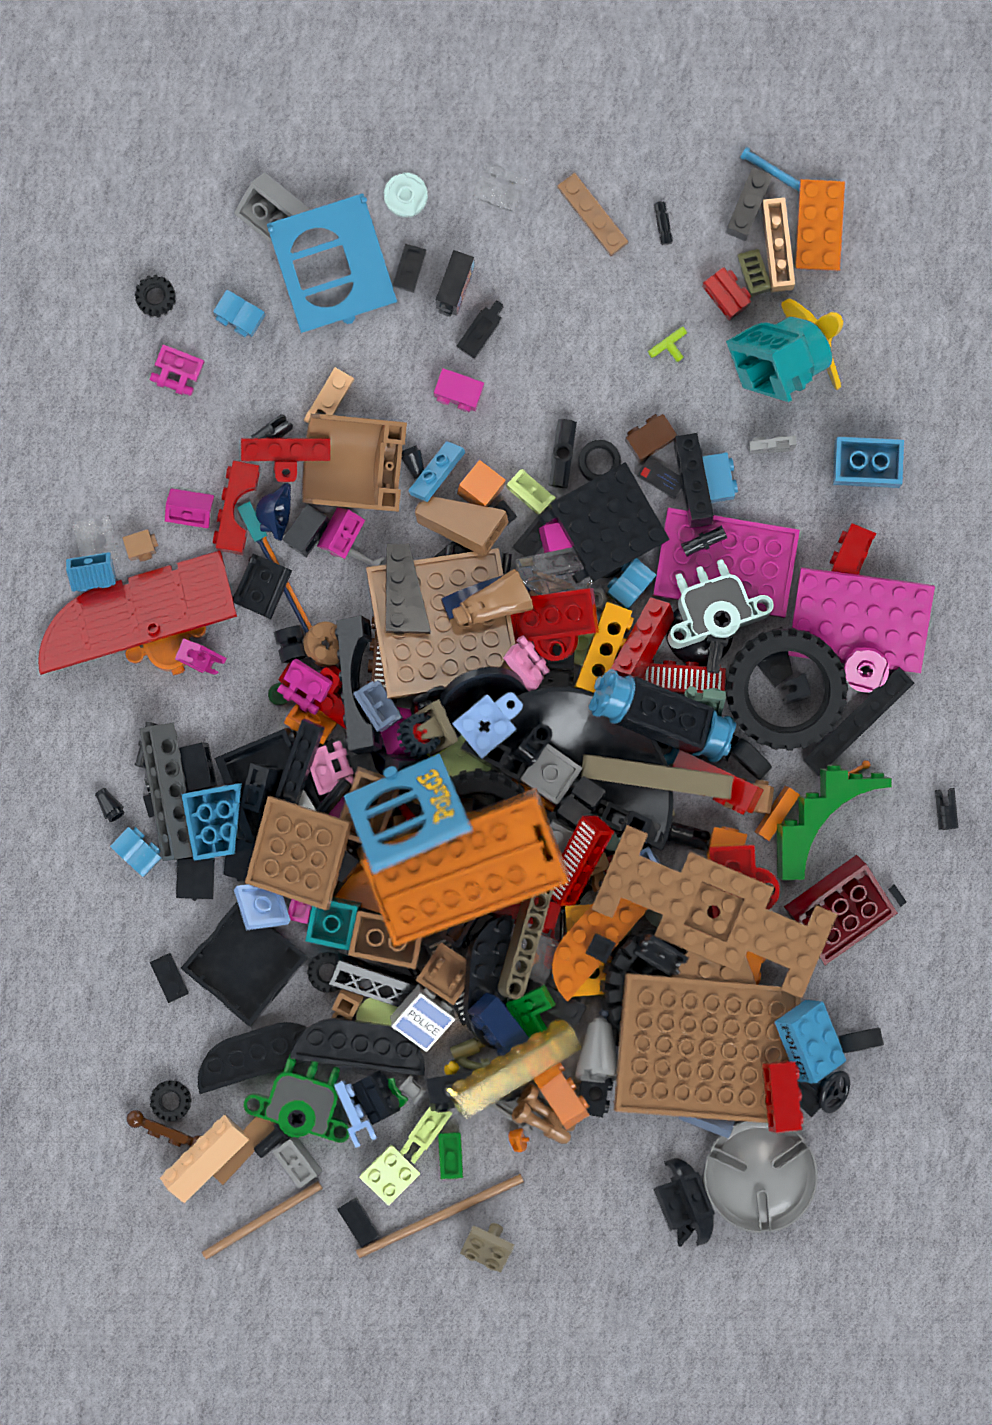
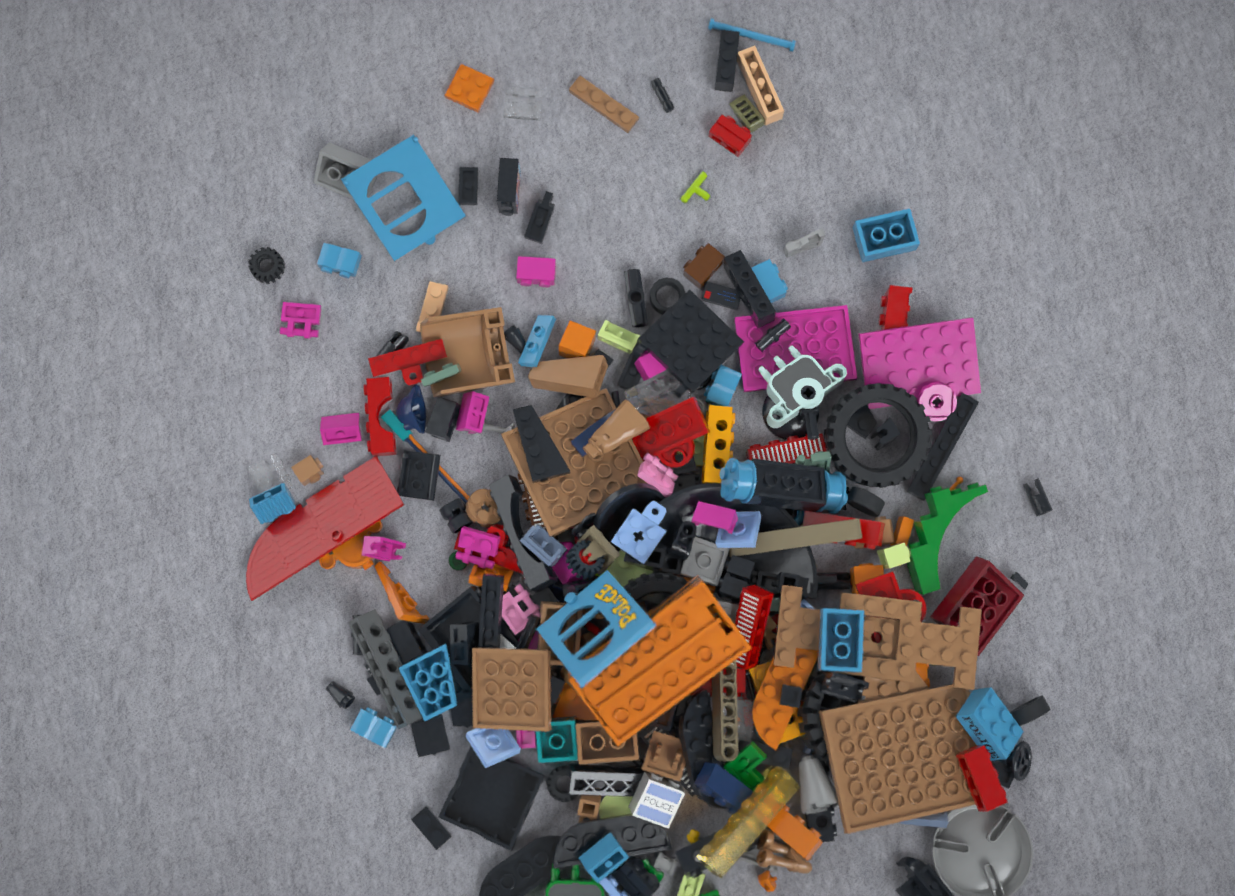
camera: 15 degrees left, 5 degrees down
light aqua tile [384,173,428,217] -> none
olive plant [450,1037,492,1070] -> none
red brick [611,597,675,679] -> none
teal brick [726,299,844,402] -> none
orange plate [795,179,845,271] -> none
none -> orange wing [374,561,430,624]
none -> sand green plate [421,363,461,387]
none -> orange plate [445,64,494,112]
none -> dark azure brick [579,832,630,883]
none -> dark pink hinge [692,501,738,534]
none -> light blue plate [716,511,761,548]
none -> dark azure brick [818,608,864,672]
none -> yellowish green brick [877,543,911,569]

